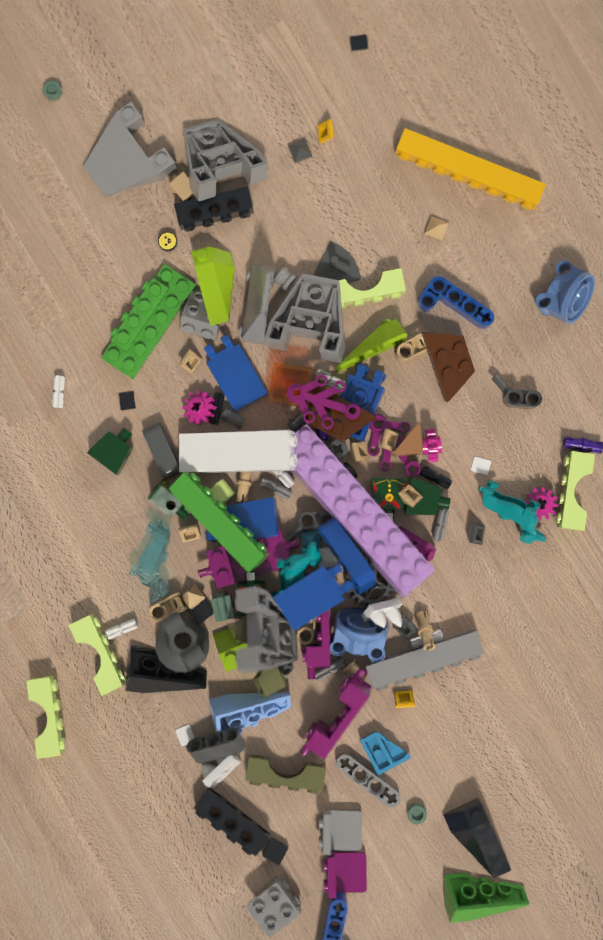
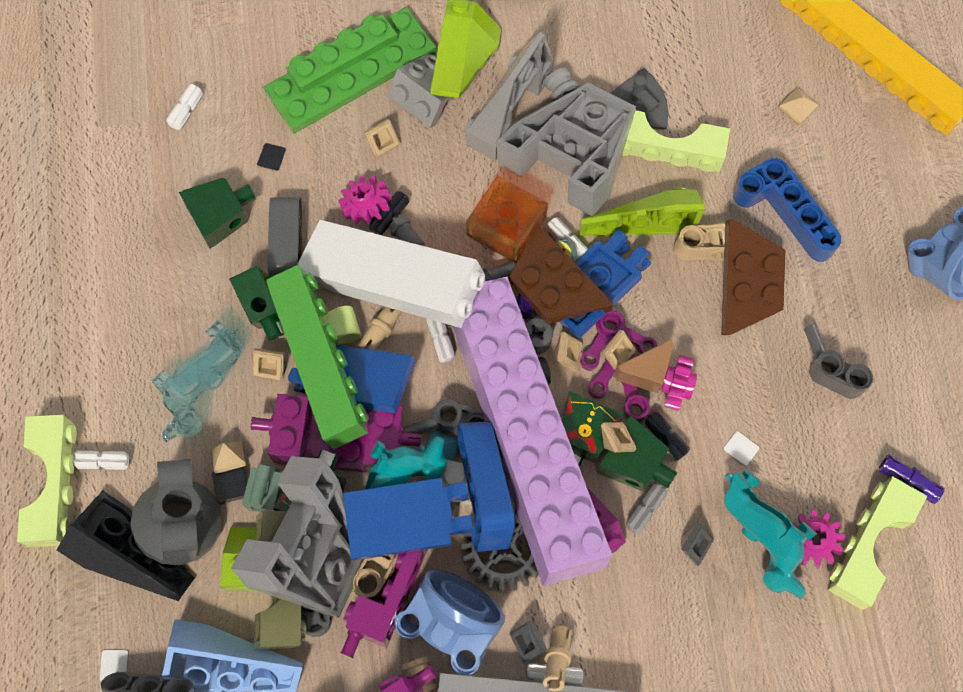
camera: 20 degrees right, 15 degrees down
tan piece [149,592,188,621] -> none
blue tile [204,335,268,413] -> none
light grey piece [260,477,292,500] -> none
magenta plant [287,374,360,430] -> none
light grey piece [315,657,346,681] -> none
white tile [361,598,403,628] -> none

